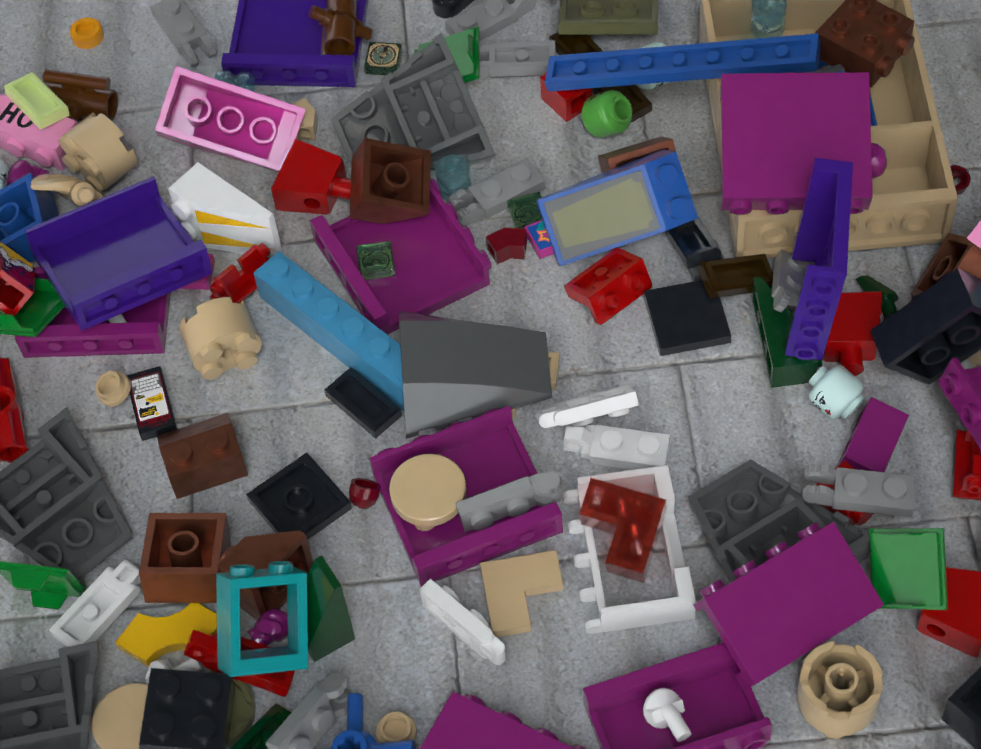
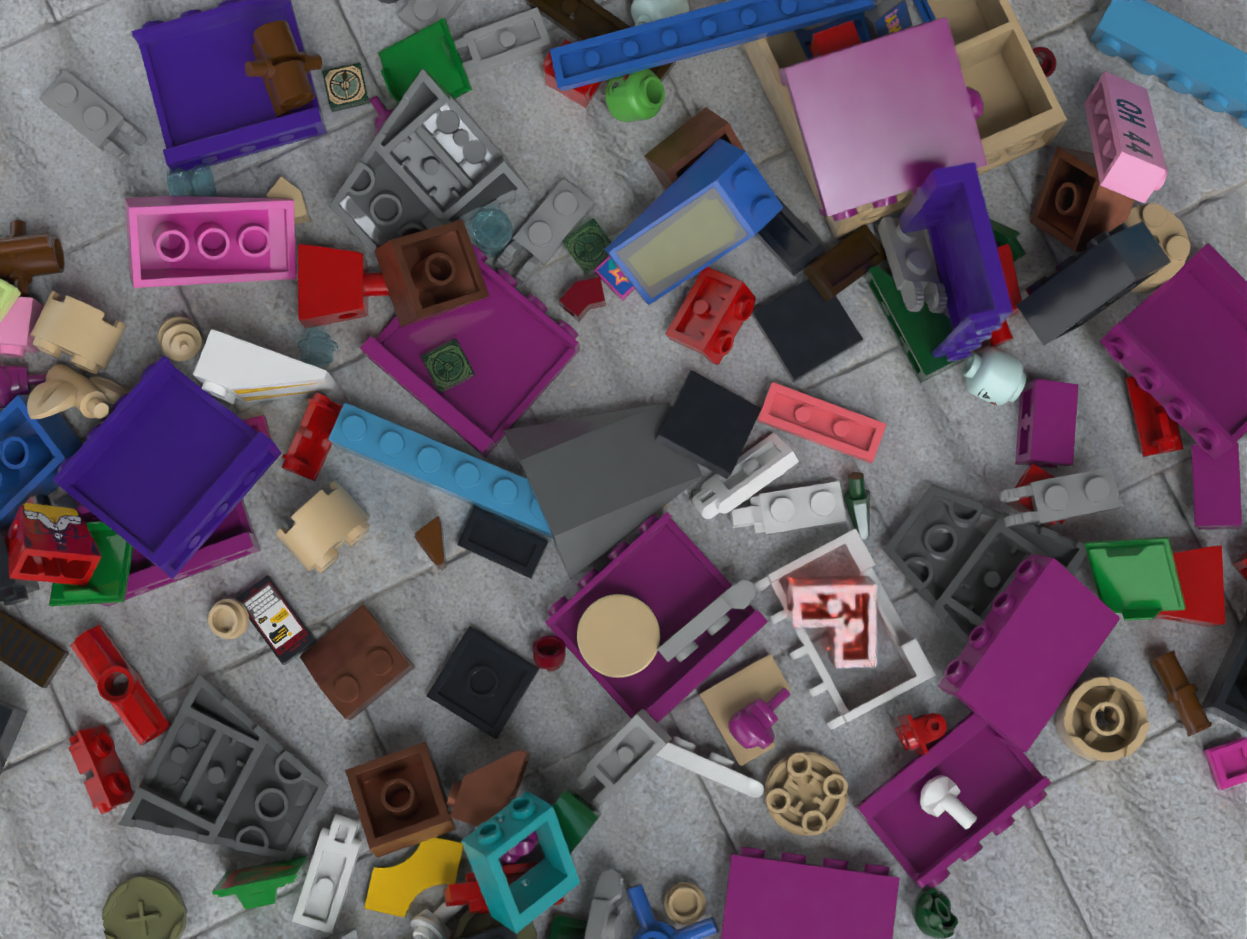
camera: 20 degrees left, 25 degrees up
none -> tan wheel [157,316,202,361]
none -> clear light blue plate [298,331,338,365]
none -> reddish brown slope [414,516,447,571]
none -> light grey hinge [571,708,672,810]
none -> black tile [655,370,762,479]
none -> magenta piece [728,687,791,749]
none -> coral plate [757,382,887,464]
none -> tan tile [764,752,848,836]
none -> dark green bar [844,472,870,540]
none -> red hinge [895,713,947,755]
none -> reddish brown pin [1150,650,1213,737]

